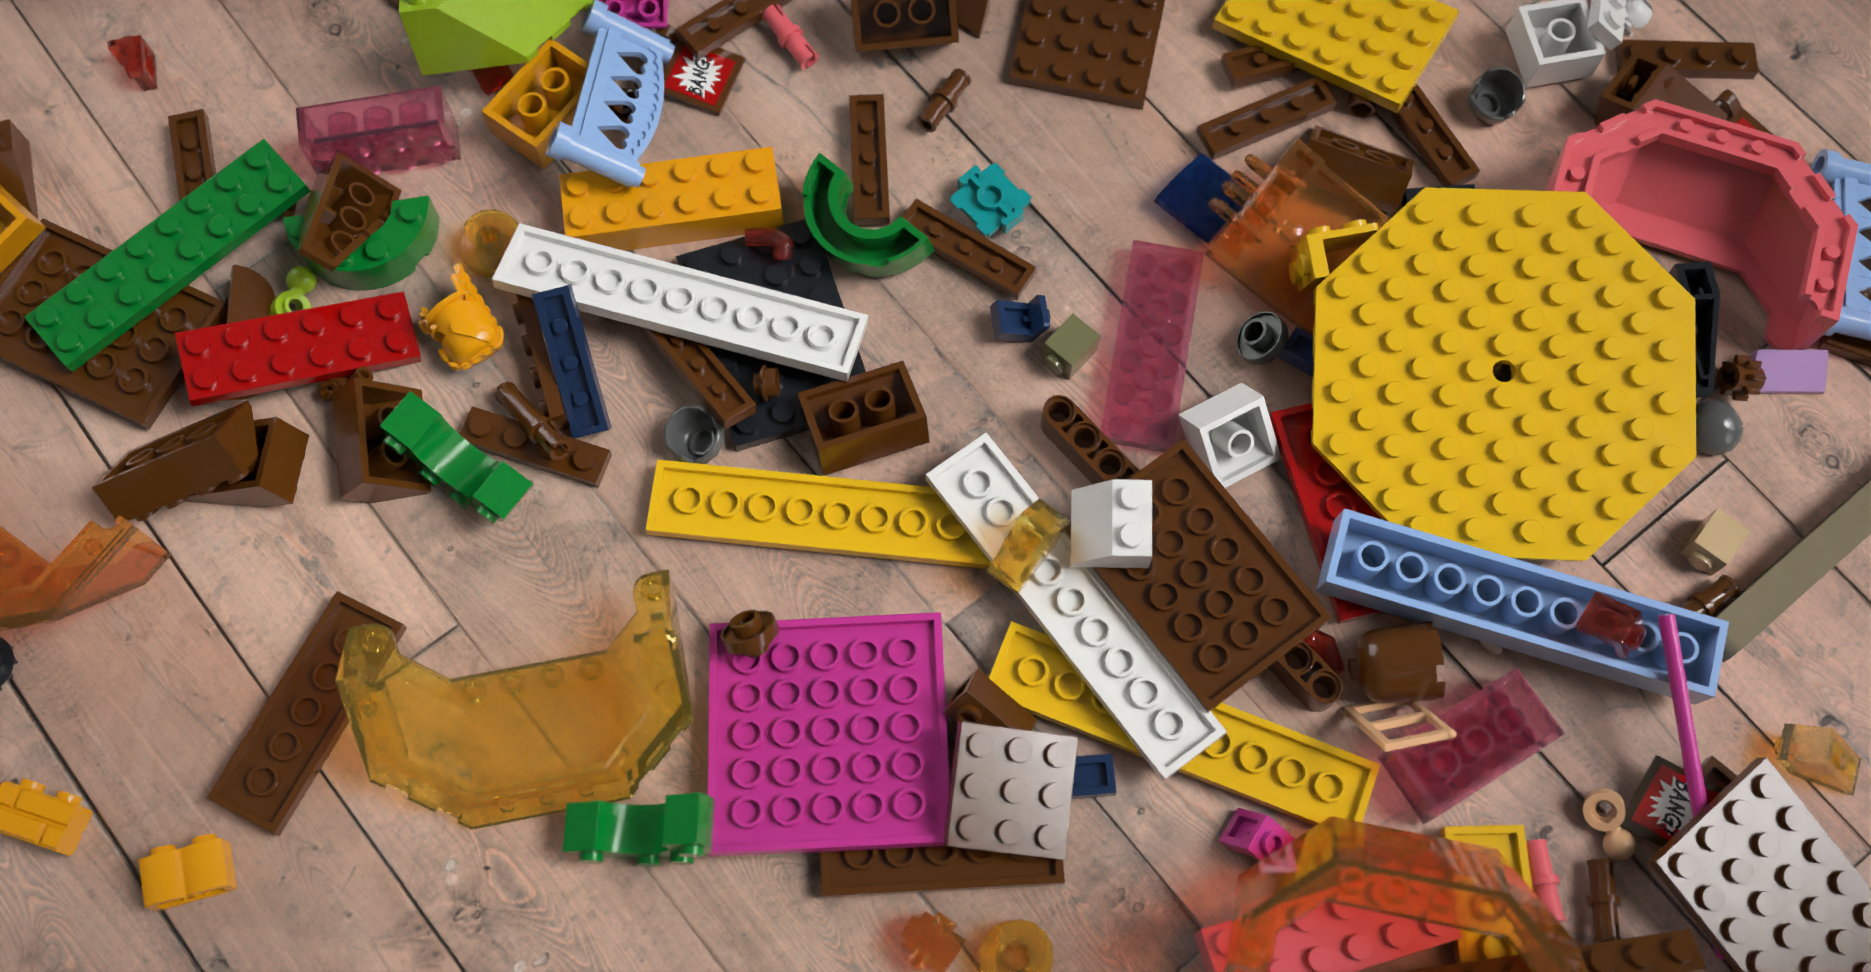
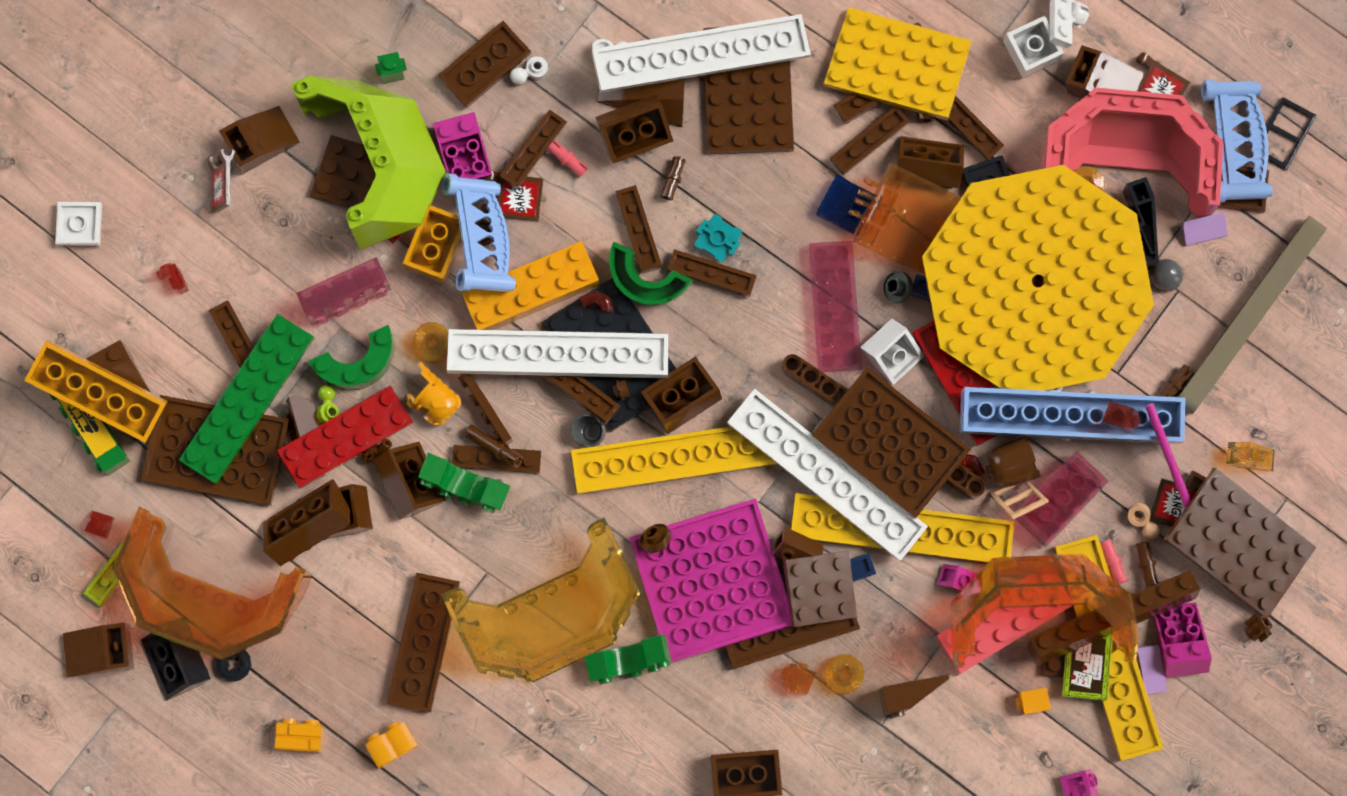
camera: 15 degrees left, 10 degrees up
reddish brown wedge [298,152,402,272] -> none
dark blue plate [532,284,612,438] -> none
clear yellow slope [986,499,1070,594] -> none
dark blue bracket [990,295,1050,342] -> none
olive brick [1042,314,1101,380] -> none
white slope [1070,479,1152,568] -> none
yellow bracket [1289,219,1379,293] -> none
dark grey hair [1467,67,1526,124] -> none
reddish brown plate [1614,39,1759,79] -> none
tan brick [1680,508,1750,576] -> none
reddish brown gear [1716,355,1767,401] -> none

